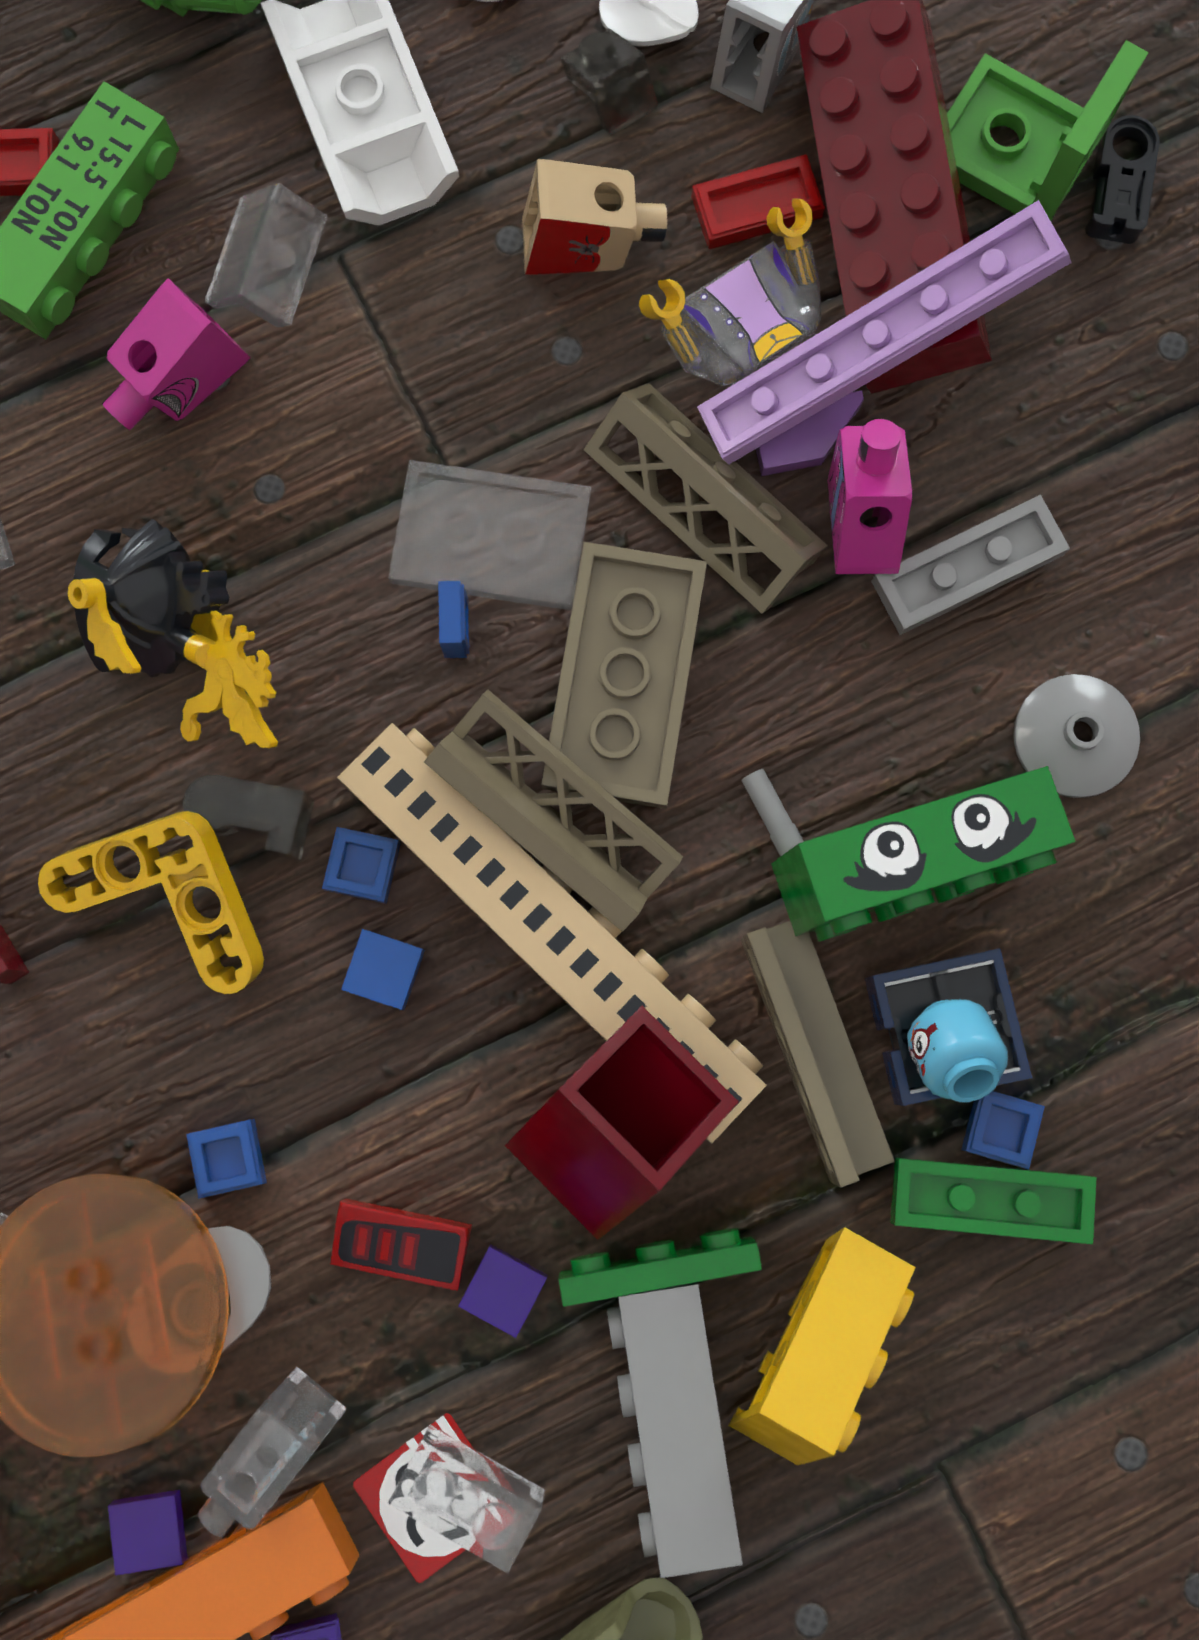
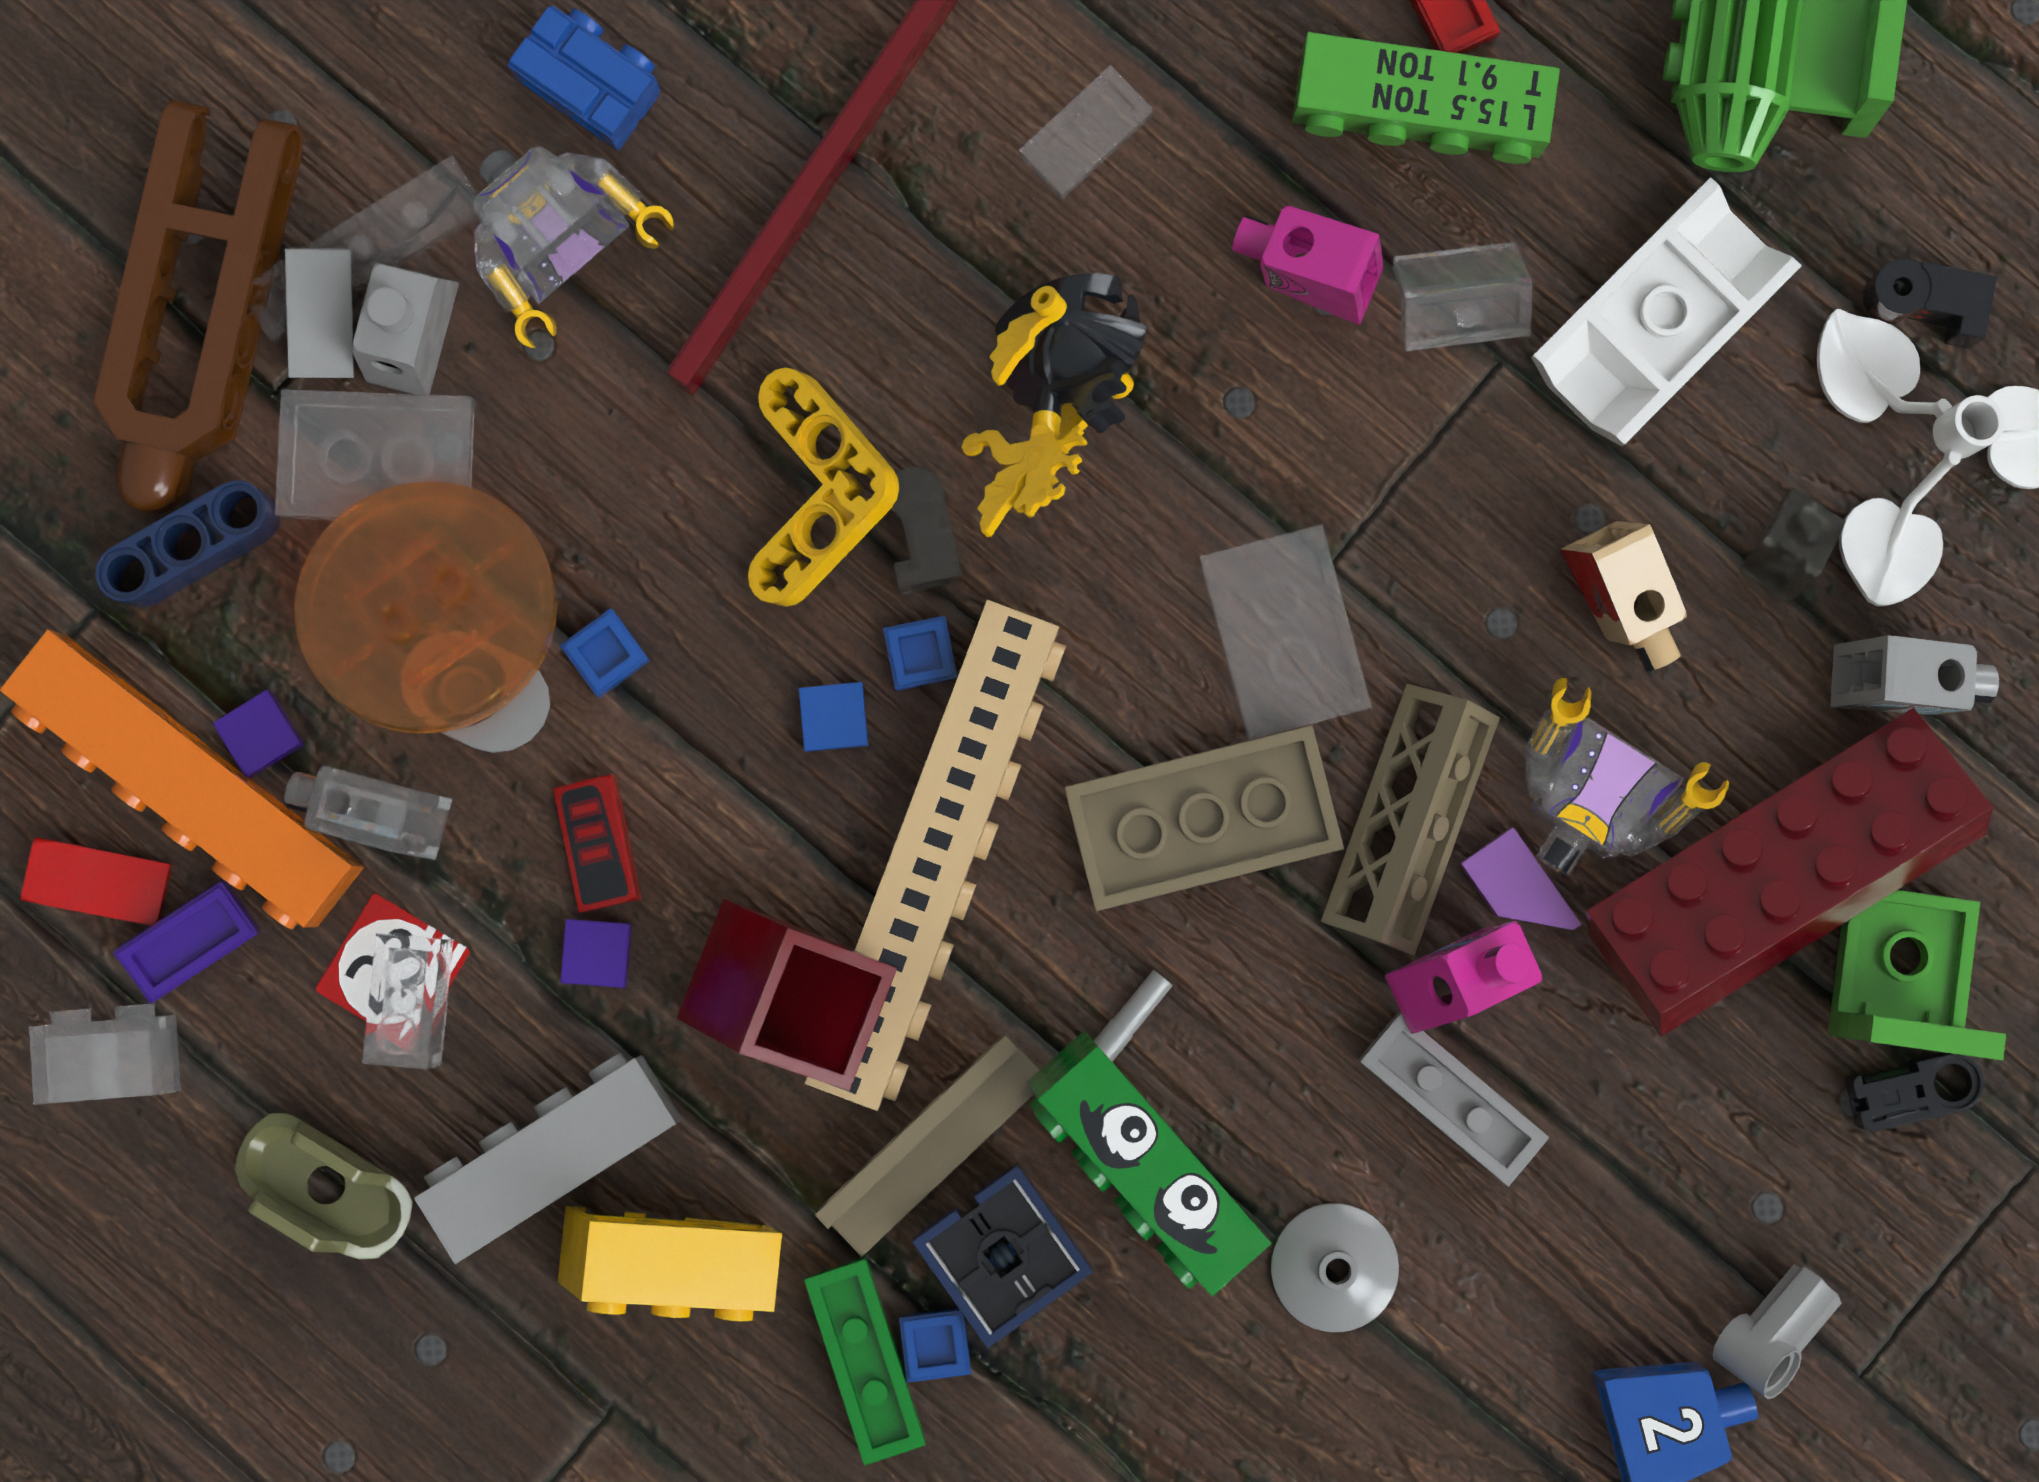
camera: 60 degrees right, 5 degrees up
dark tan fence [424,690,683,932] -> none
blue tile [438,580,469,658] -> none
green plate [558,1228,762,1307] -> none
red tile [691,154,825,250] -> none
lavender tile [697,200,1071,465] -> none
medium azure head [907,999,1008,1102] -> none

